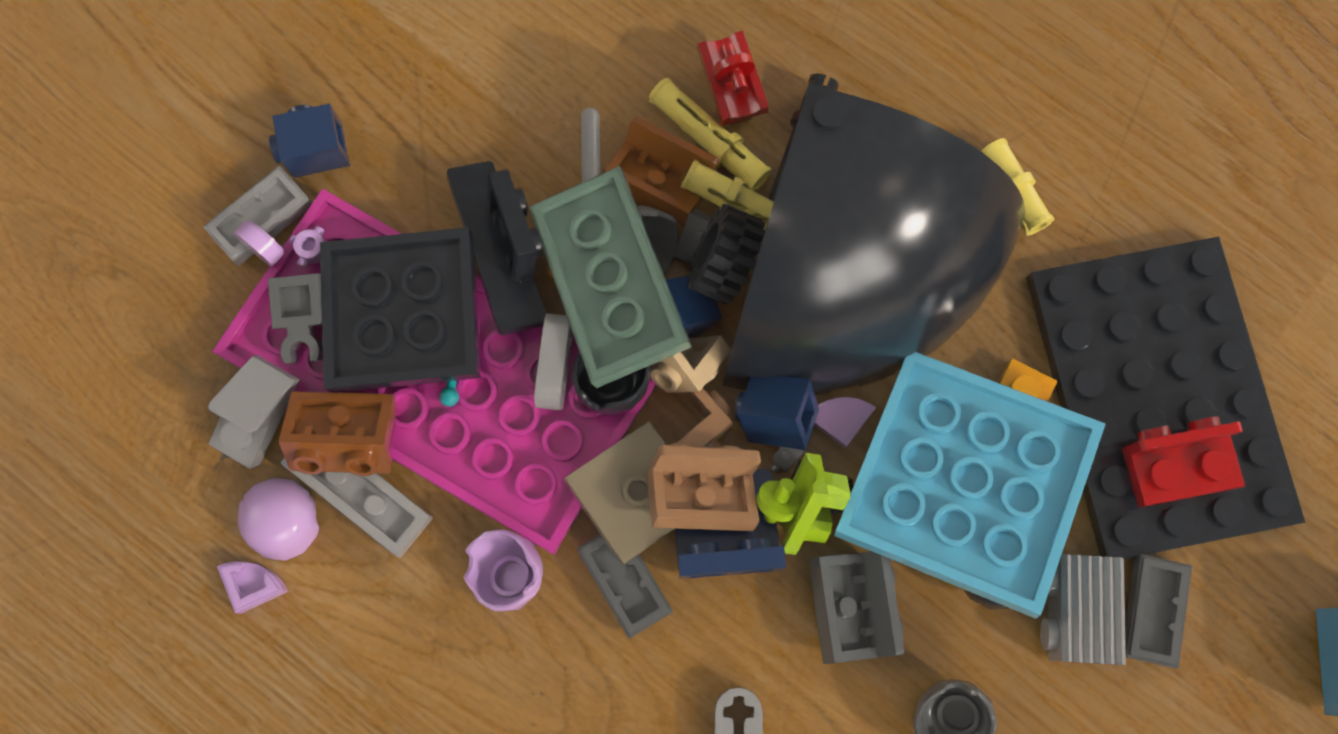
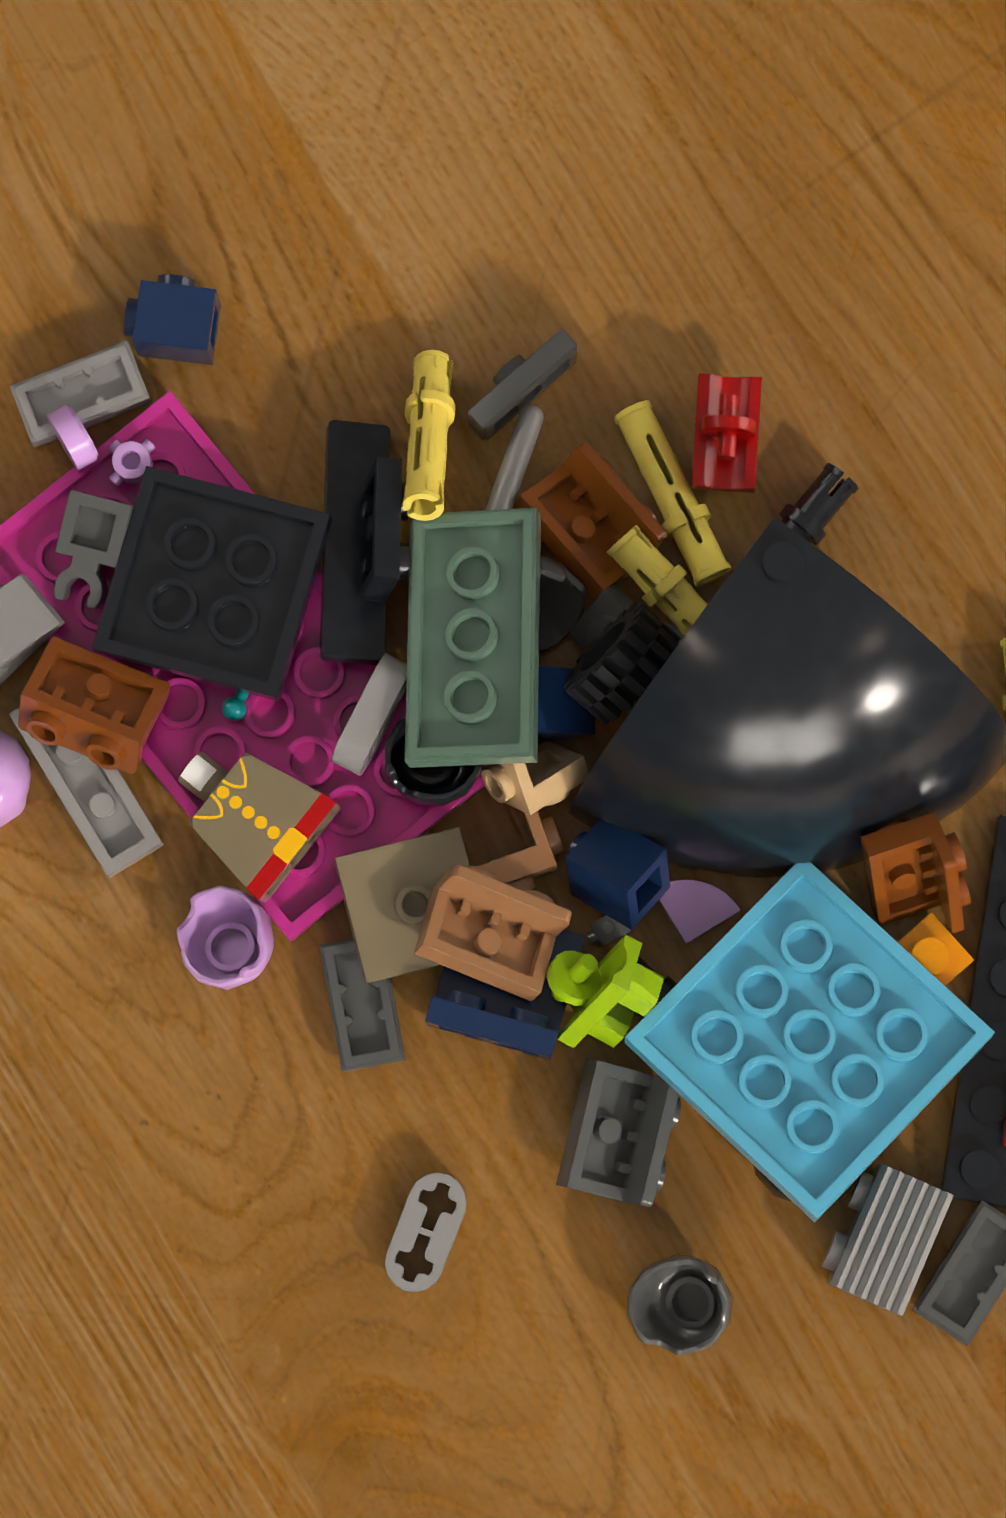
camera: 25 degrees right, 5 degrees up
none -> dark tan torso [178,751,341,903]
none -> light yellow pin [402,350,456,521]
none -> dark grey plate [468,328,577,441]
none -> dark orange bracket [861,812,971,934]

